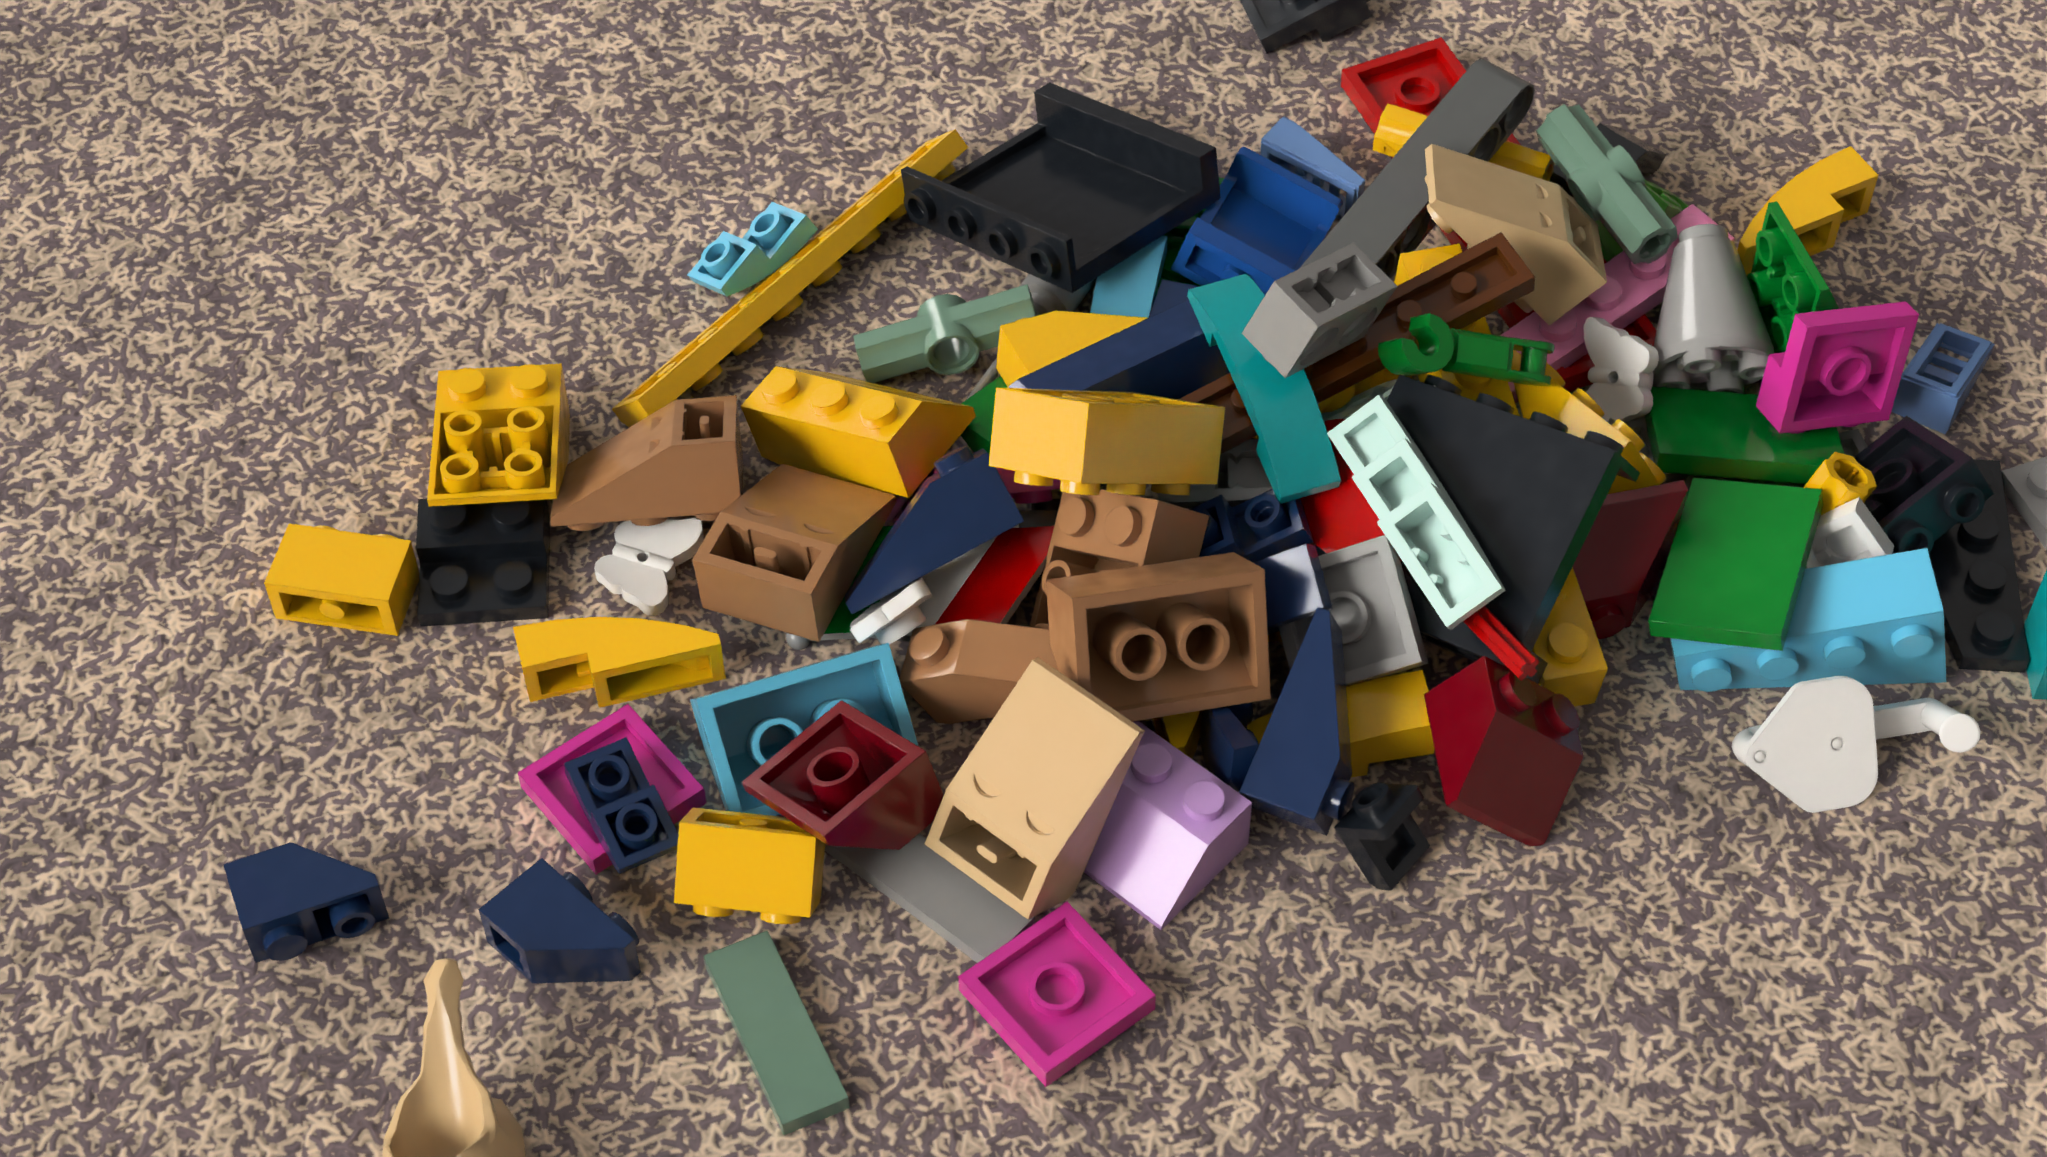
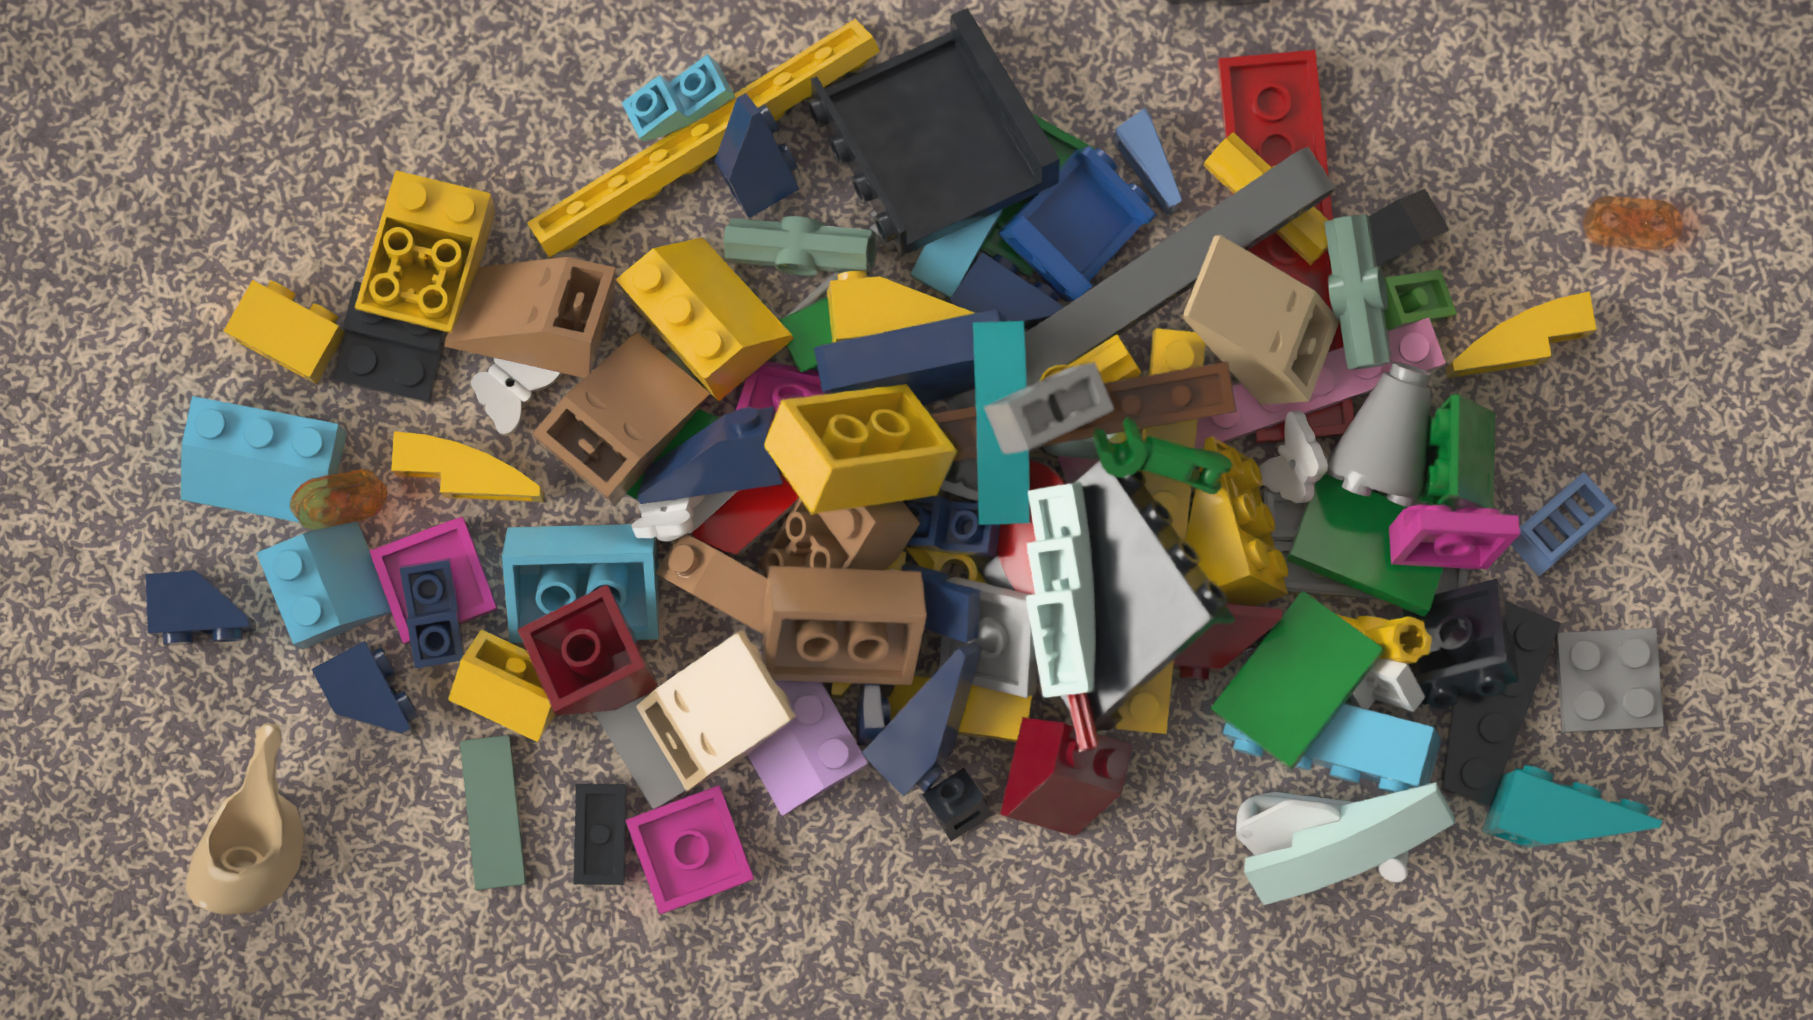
camera: 15 degrees right, 30 degrees up
none -> medium azure slope [181,396,347,528]
none -> medium azure slope [256,520,391,650]
none -> clear orange plate [290,469,388,530]
none -> black plate [574,784,627,885]
none -> dark blue slope [715,93,799,218]
none -> light aqua slope [1244,783,1454,905]
none -> clear orange plate [1583,196,1683,251]

